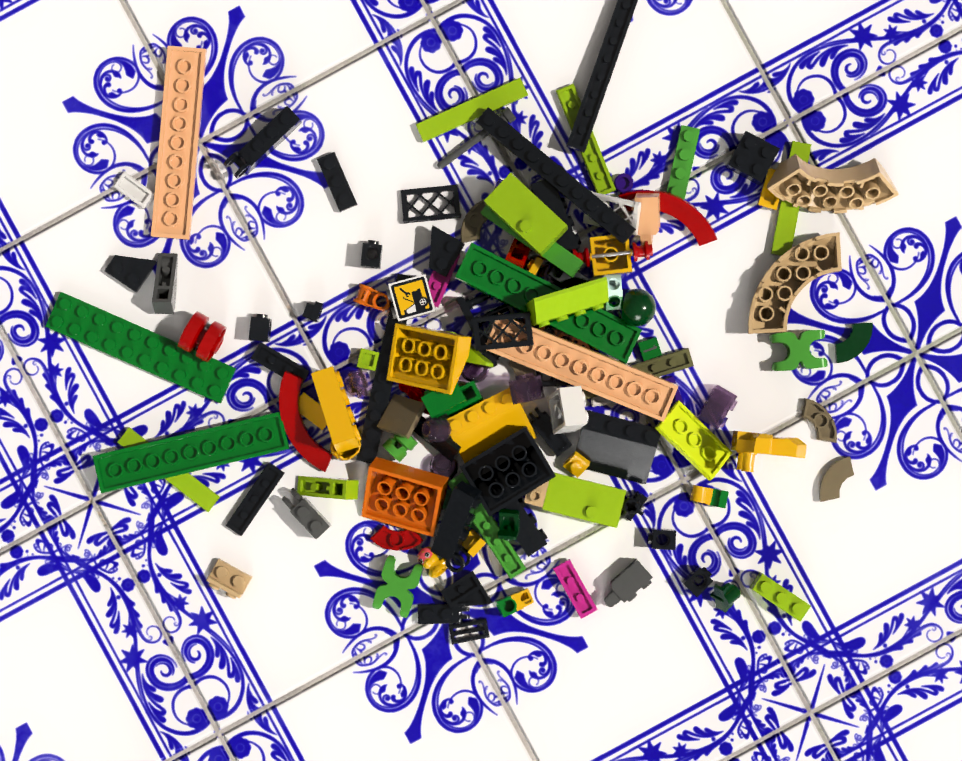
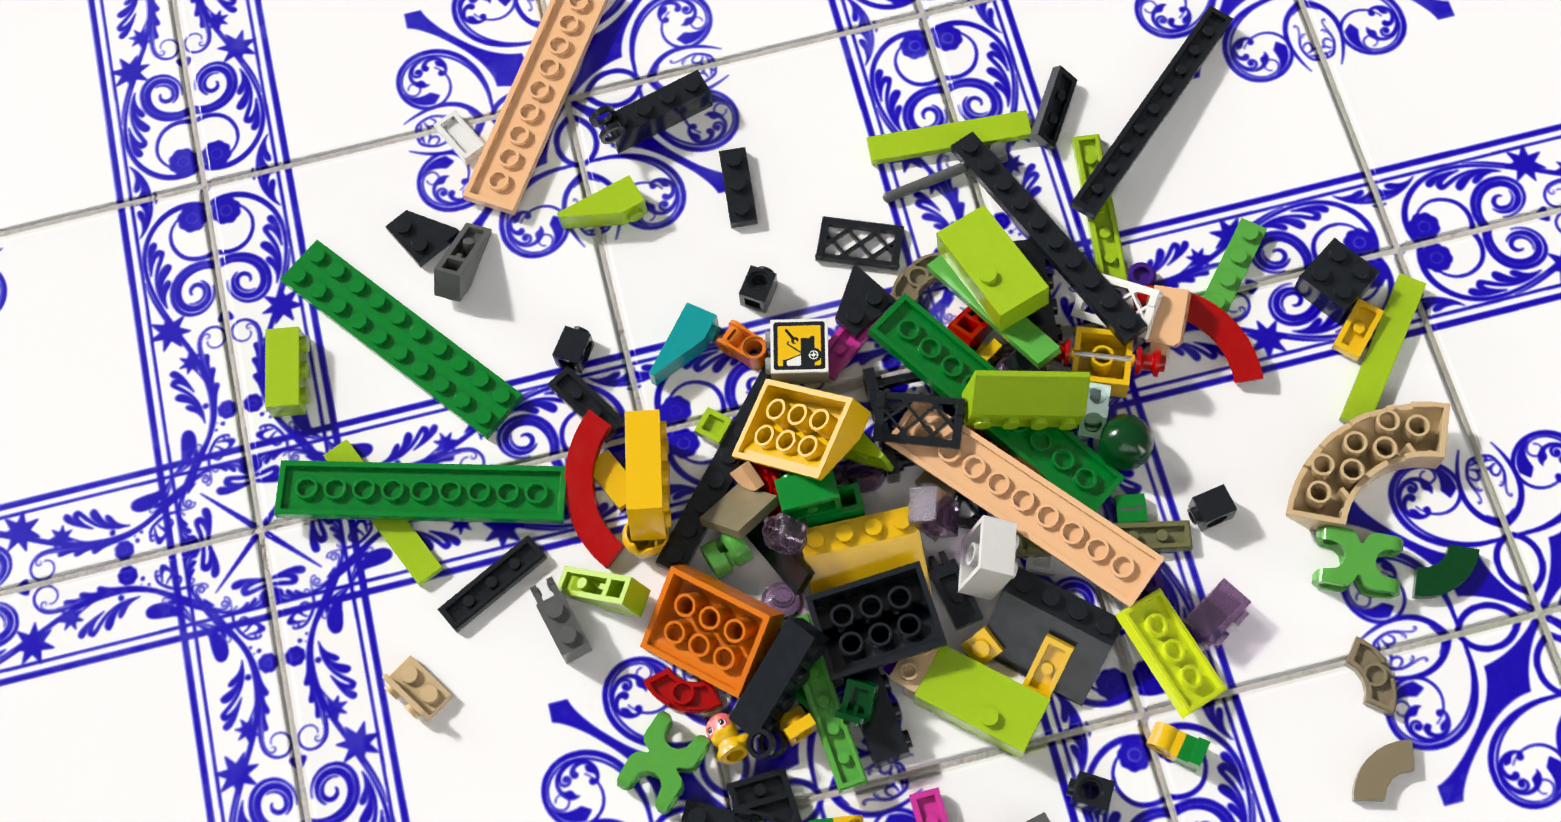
camera: 25 degrees right, 20 degrees down
red wheel [178,311,227,362] -> none
black piece [302,301,324,322] -> none
clear purple head [345,368,372,398] -> none
black piece [621,490,648,521] -> none
yellow brick [731,430,807,472] -> none
tan brick [767,154,899,213] -> none
none -> lime brick [265,326,310,417]
none -> lime slope [557,175,648,229]
none -> teal slope [649,302,721,386]
none -> light nougat tile [730,461,765,491]
none -> yellow plate [1022,633,1075,698]
none -> black plate [1030,65,1078,150]
none -> black brick [1187,484,1237,532]

